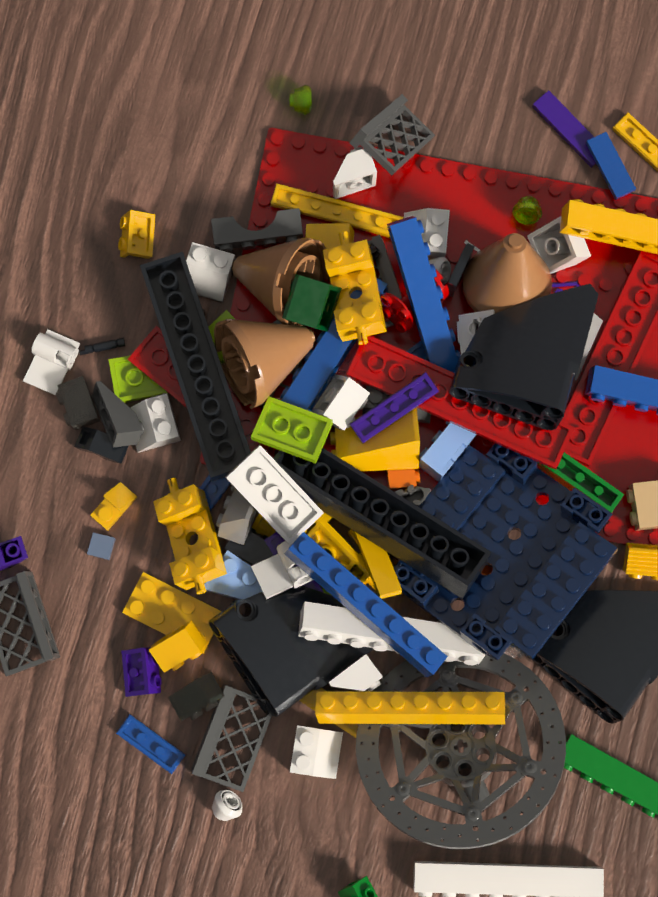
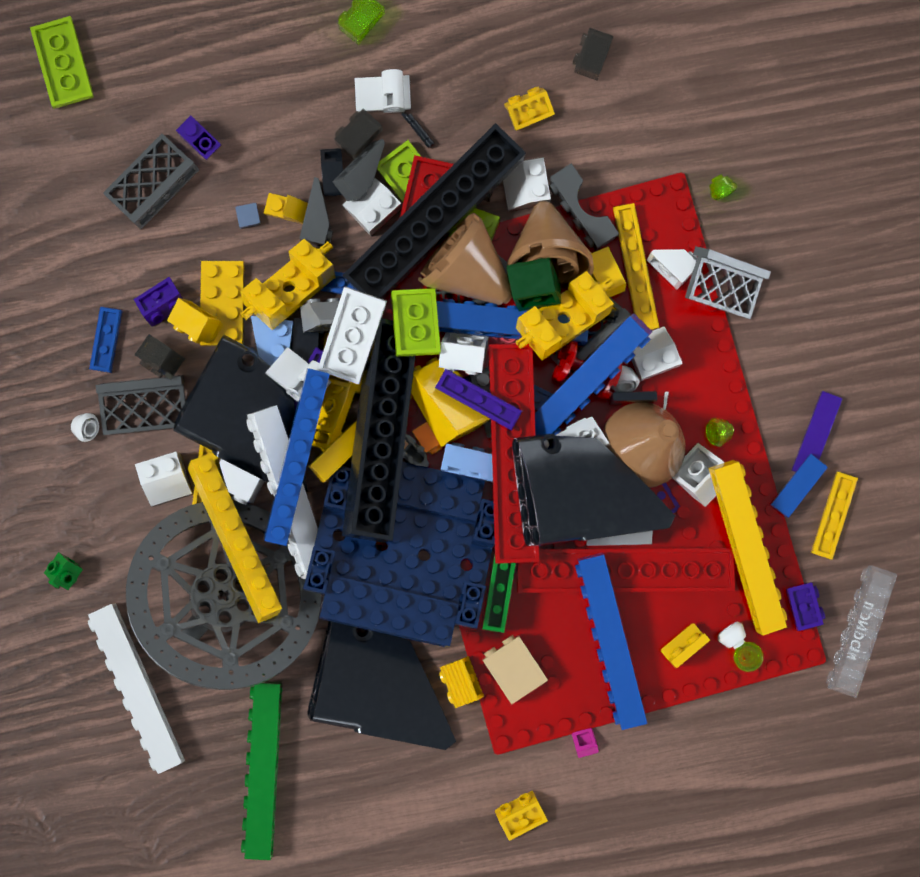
camera: 70 degrees right, 5 degrees up
none -> dark grey slope [299,177,333,247]
none -> clear smoke brick [572,28,613,81]

